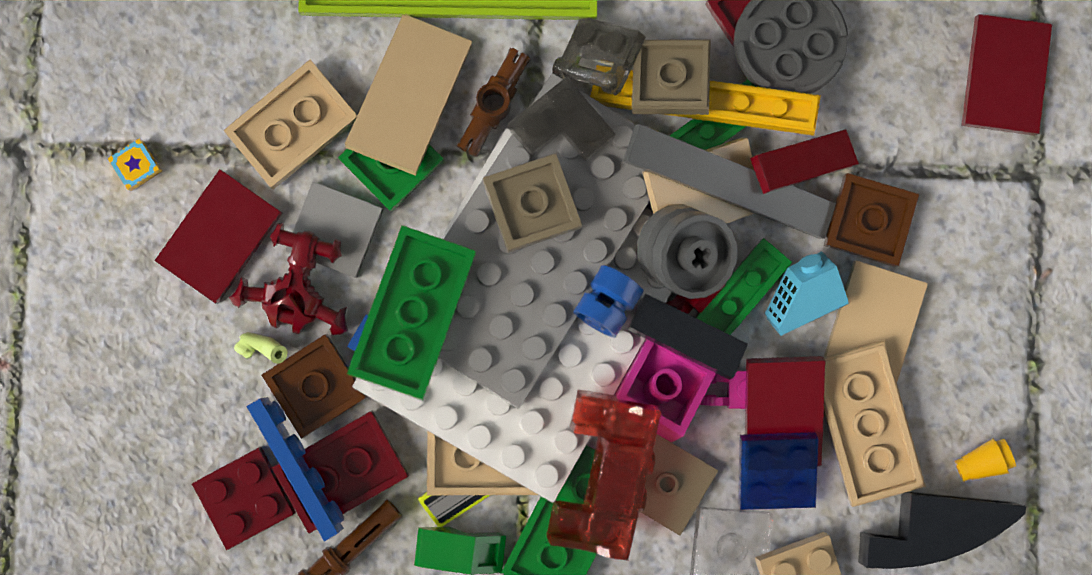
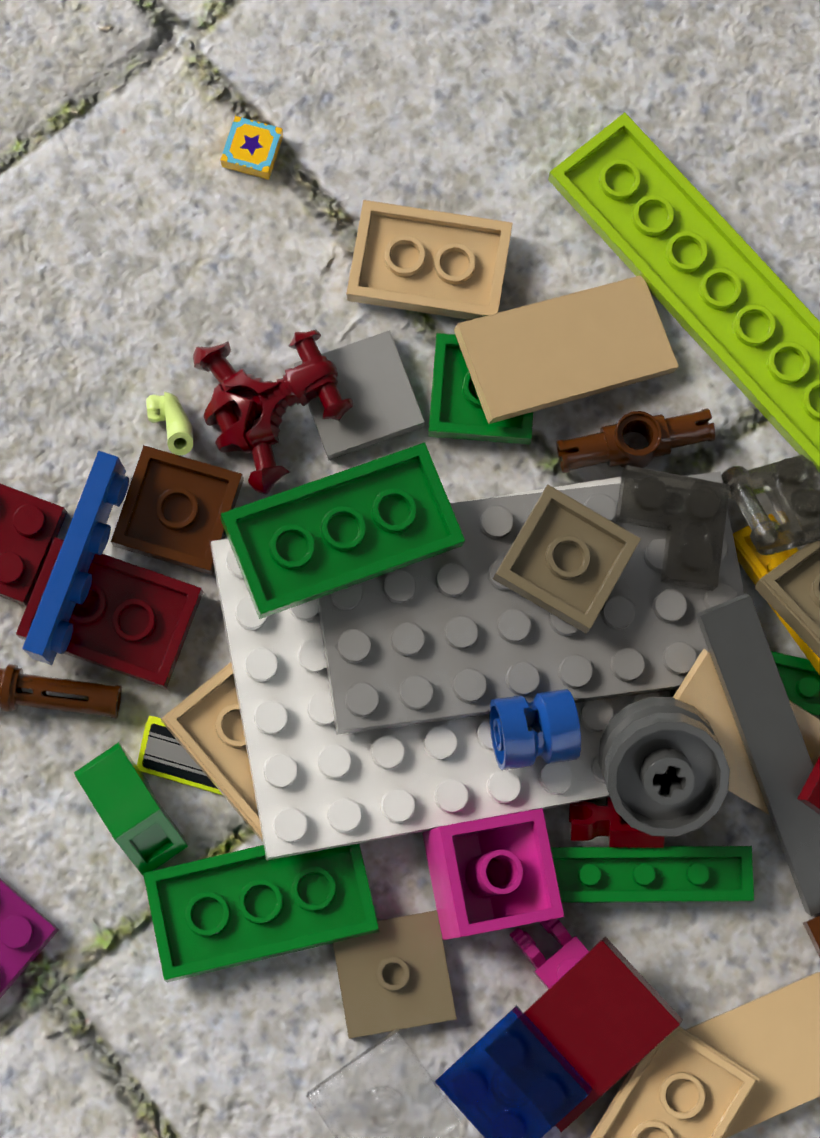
camera: 50 degrees right, 10 degrees down
dark red tile [154,169,283,304] -> none
clear red bracket [546,389,662,561] -> none
black tile [627,293,748,380] -> none
medium azure slope [765,251,849,336] -> none

